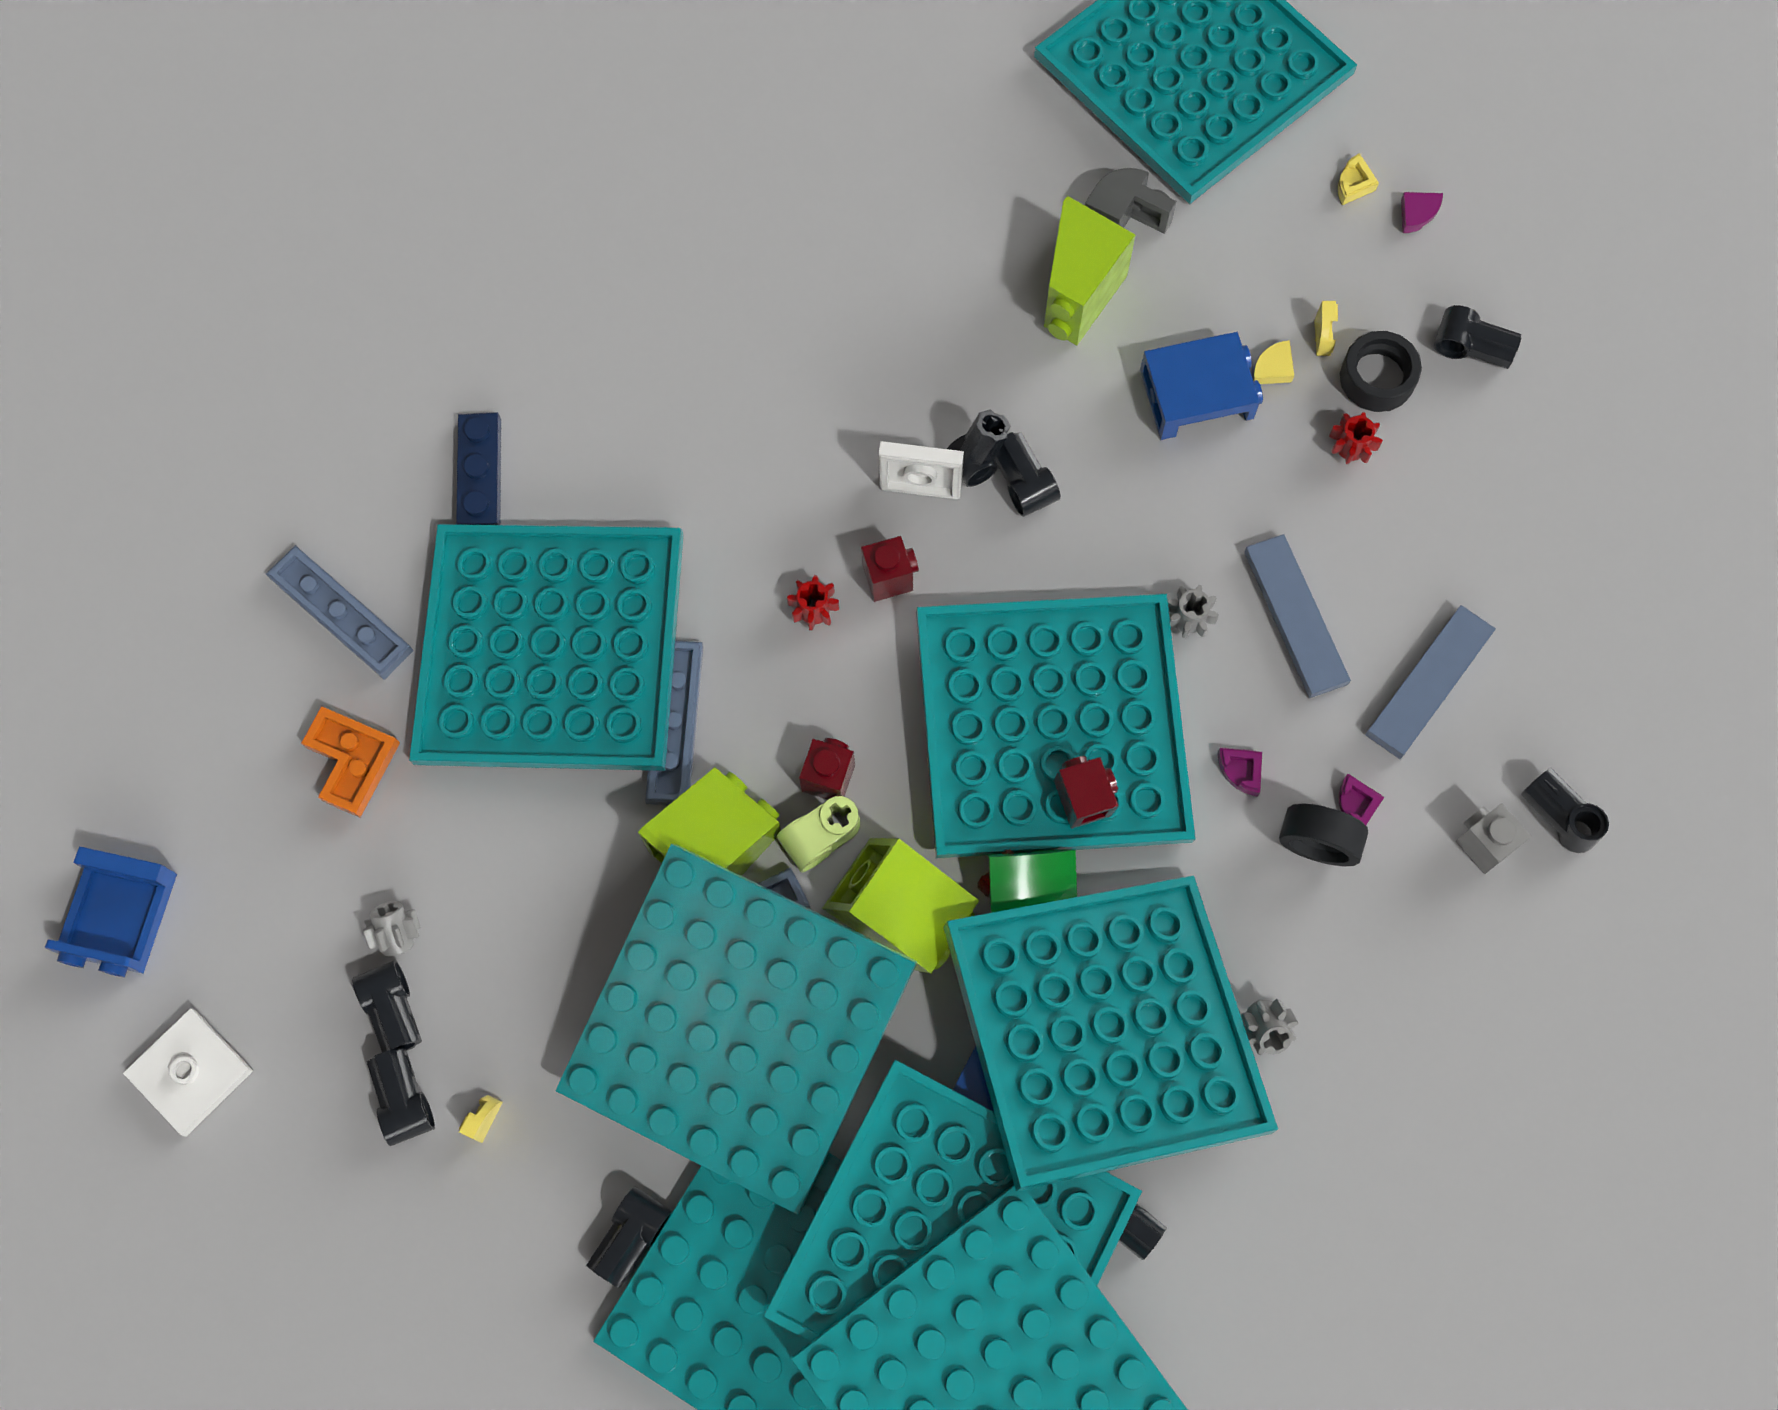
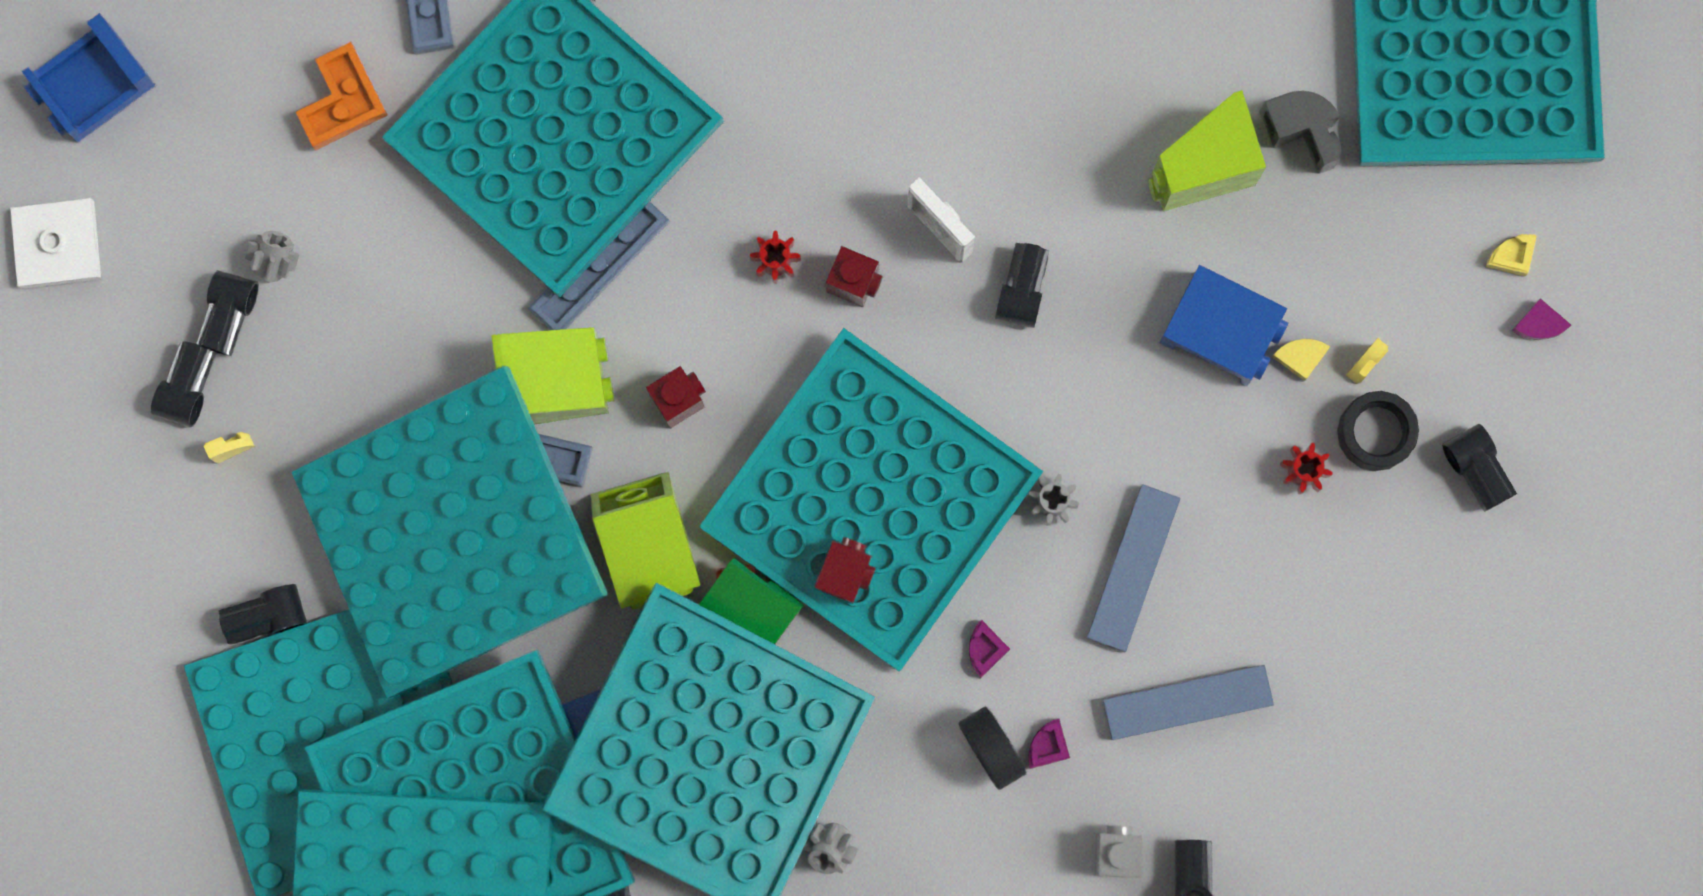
camera: 40 degrees right, 10 degrees up
yellowish green piece [777,796,860,873] -> none
black piece [947,409,1011,487] -> none

